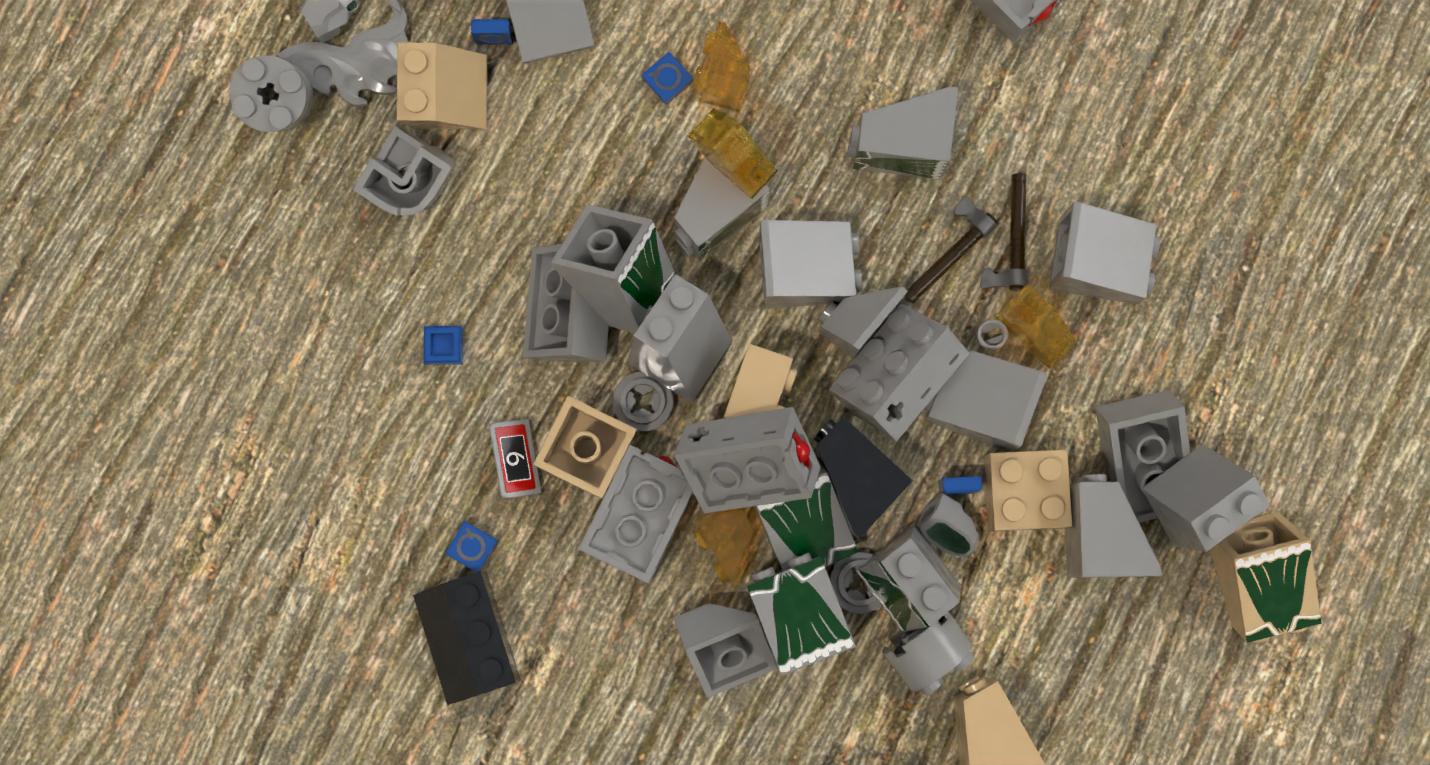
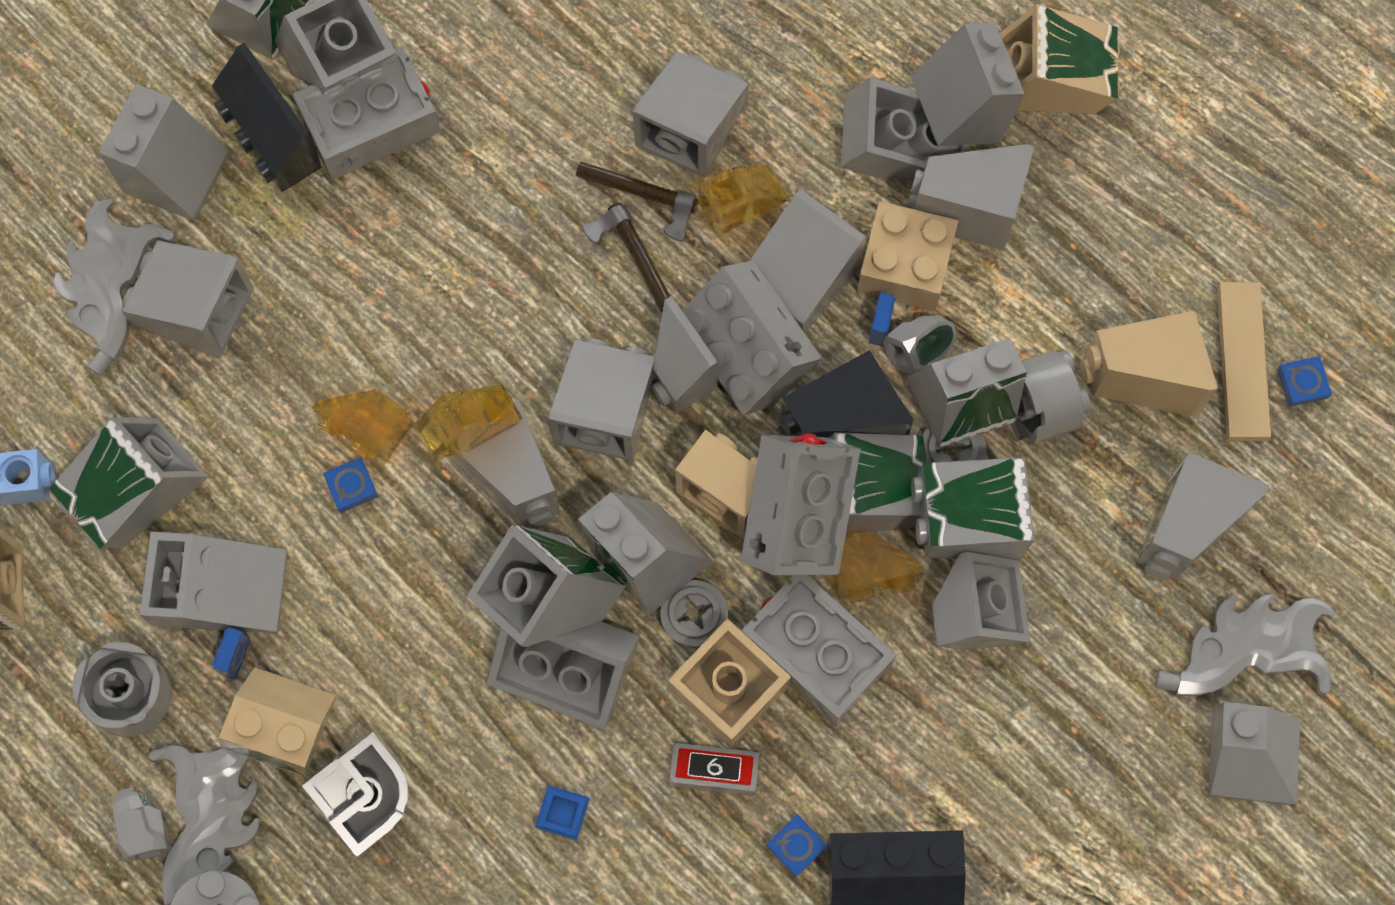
camera: 75 degrees left, 10 degrees down
light grey slope [847,86,958,180] -> none
light grey hinge [977,319,1008,350] -> none

